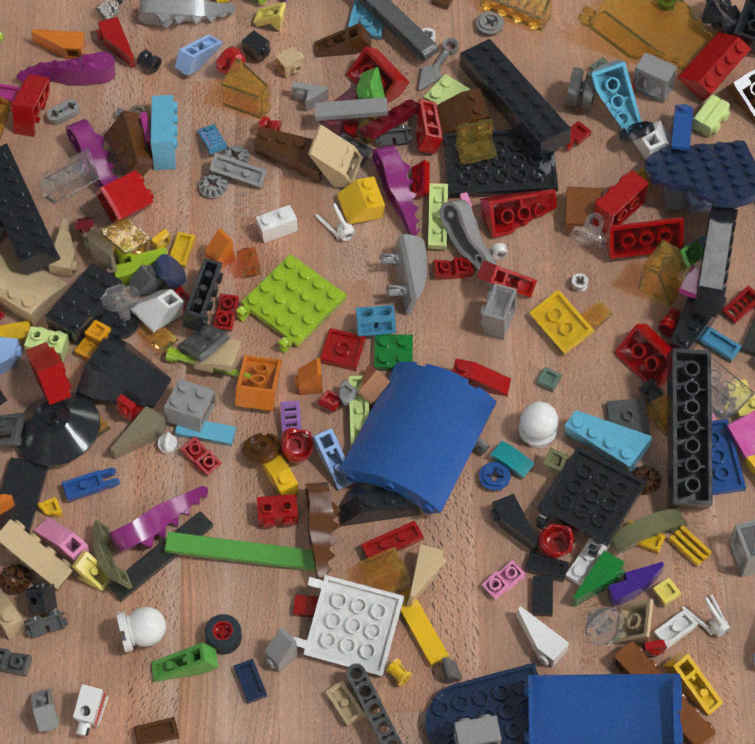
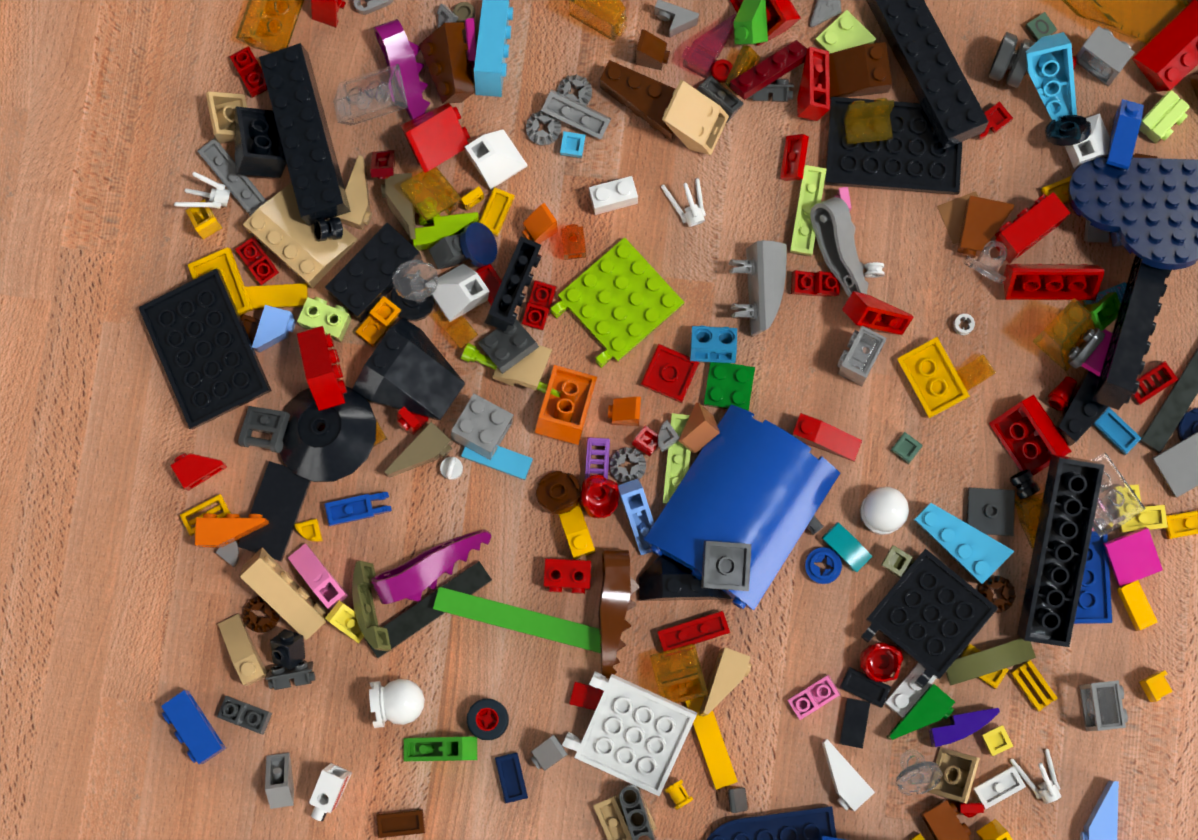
camera: 10 degrees right, 20 degrees up
red slope [180,436,222,476] -> none
dark azure tile [198,124,227,154] -> none
red wheel [257,115,282,131] -> none
light grey tile [315,97,388,121] -> none
yellow slope [337,176,385,224] -> none
magenta animal [372,144,420,236] -> none
red wedge [480,189,557,238] -> none
black slope [490,494,539,553] -> none
none -> black wheel [314,217,343,242]
none -> white slope [465,130,528,190]
none -> medium azure plate [560,131,586,158]
none -> light grey gear [610,447,646,483]
none -> reddish brown slope [636,29,670,71]
none -> dark grey plate [701,541,752,591]
none -> dark grey plate [1067,328,1105,369]

